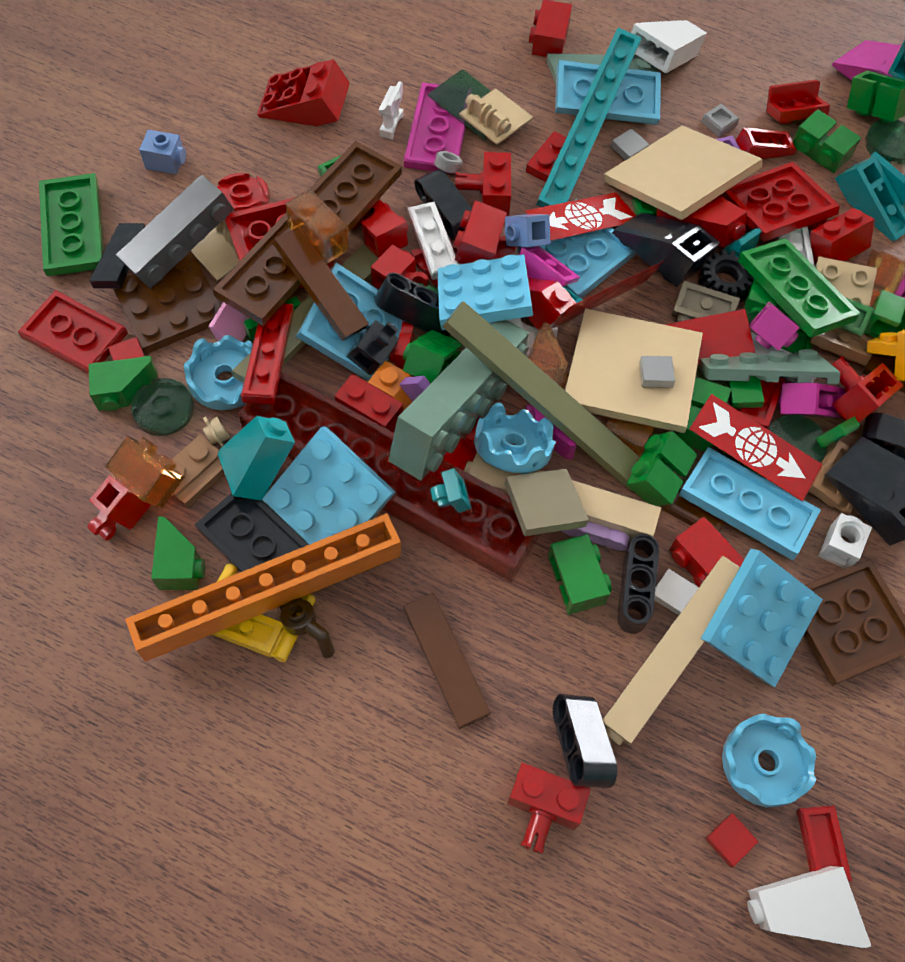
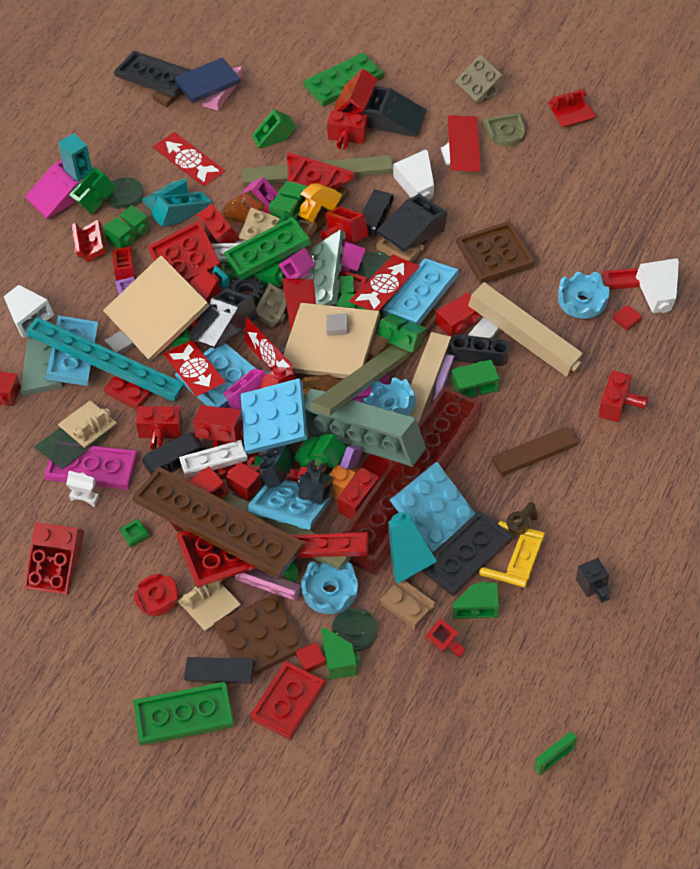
camera: 85 degrees left, 10 degrees down
clear orange brick [105,436,185,509] -> none
brick [116,174,234,289] -> none
orange brick [125,513,401,662] -> none
medium blue brick [139,130,186,174] -> none
tan plate [203,416,230,448] -> none
reddish brown tile [272,226,369,341] -> none
clear orange brick [286,189,349,264] -> none
teal tile [430,468,471,513] -> none
light grey tile [434,151,463,173] -> none
dark tan tile [504,469,589,536] -> none
medium blue brick [505,214,551,247] -> none
black beam [552,694,617,788] -> none
light grey tile [701,104,739,137] -> none
medium azure plate [701,548,823,687] -> none
green tile [816,416,860,448] -> none
white brick [818,513,872,569] -> none
none -> black brick [576,558,611,603]

